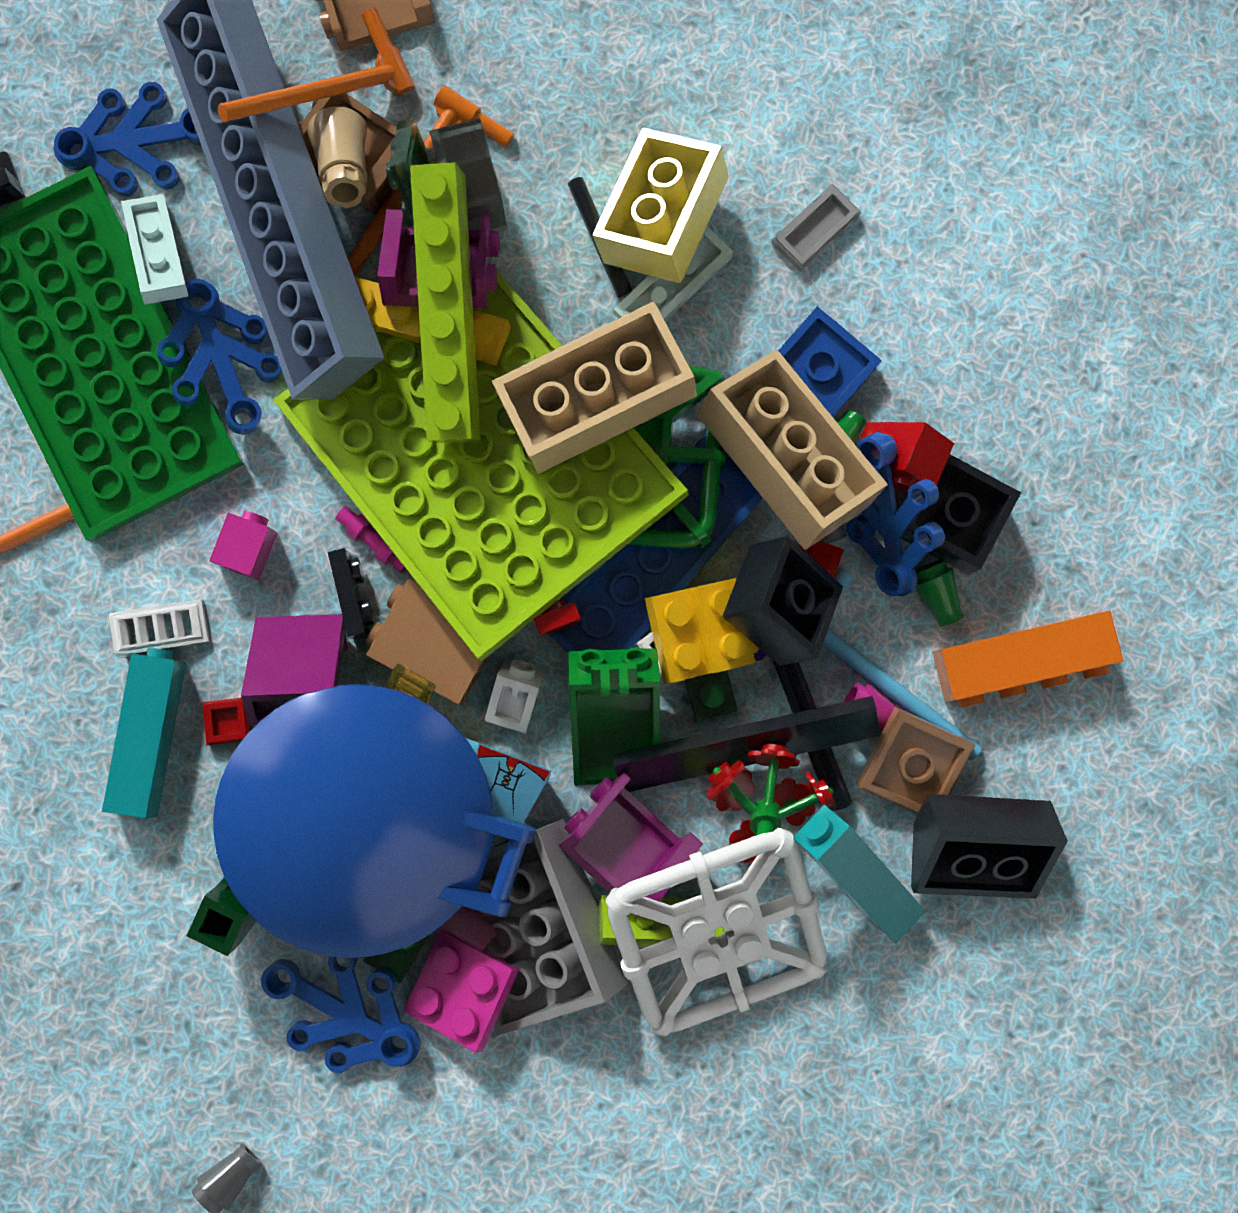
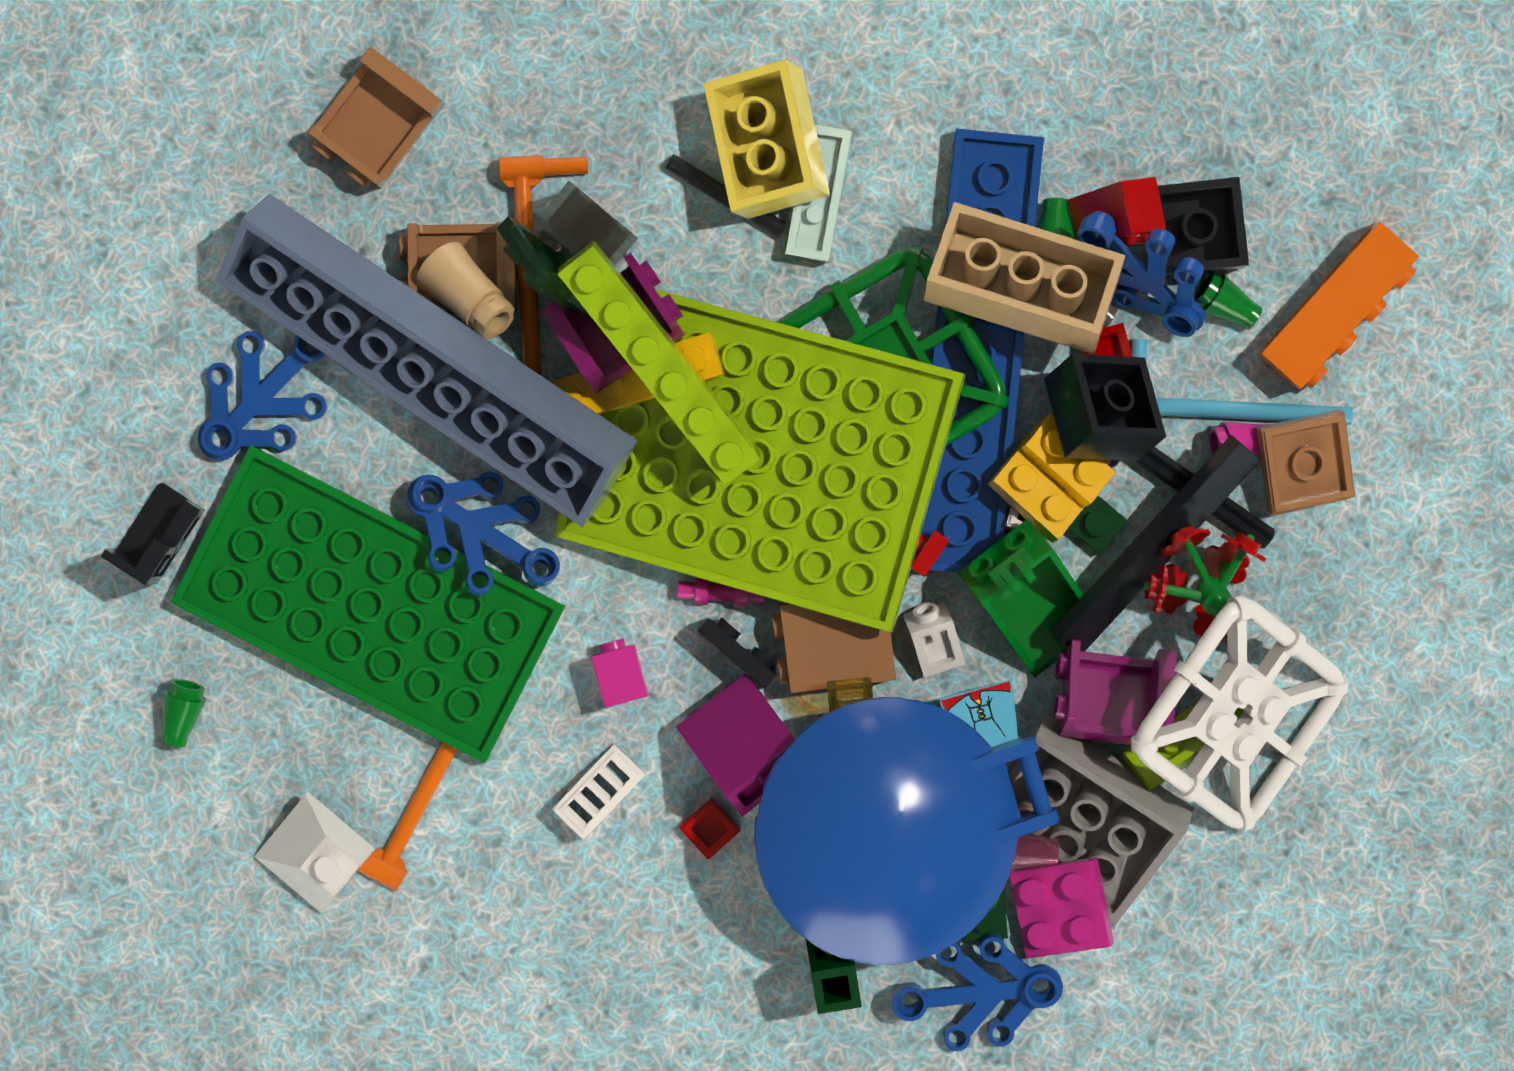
camera: 30 degrees left, 5 degrees up
teal brick [102,647,186,819] -> none
light aqua plate [121,194,188,305] -> none
orange bar [218,8,415,122] -> none
tan brick [492,301,697,474] -> none
light grey tile [771,183,862,272] -> none
teal brick [793,805,926,943] -> none
black slope [911,794,1068,899] -> none

